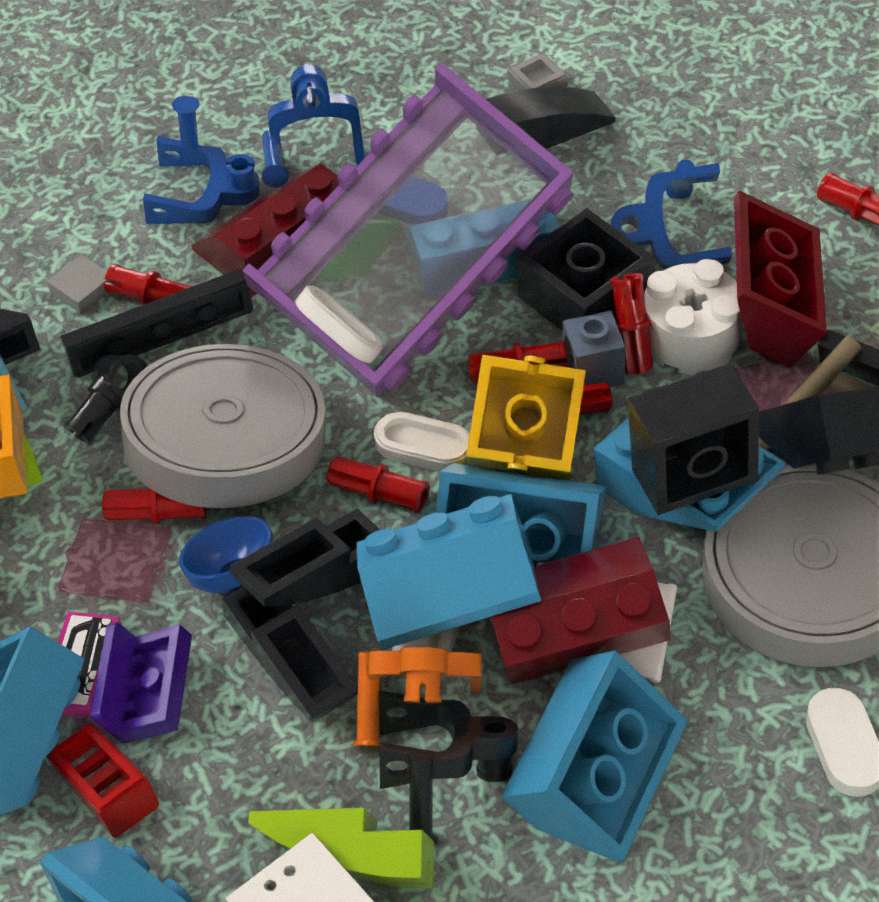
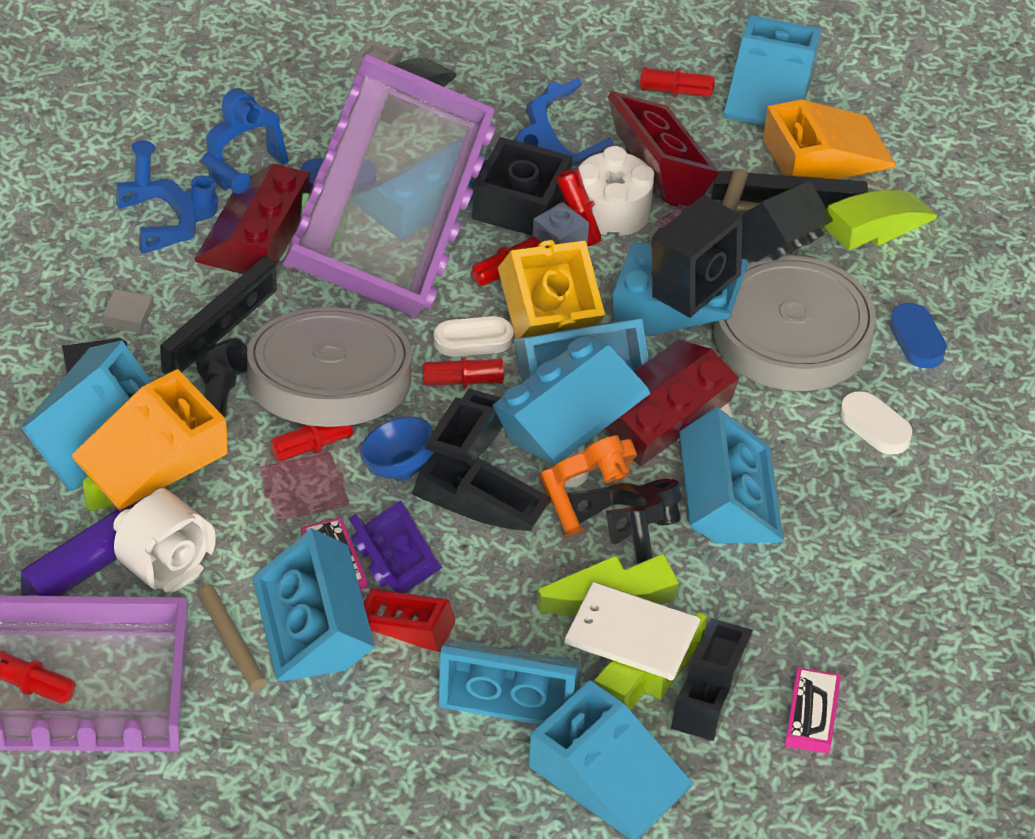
camera: 35 degrees left, 5 degrees down
red axle [104,264,192,305] -> none
white tile [295,286,383,363] -> none

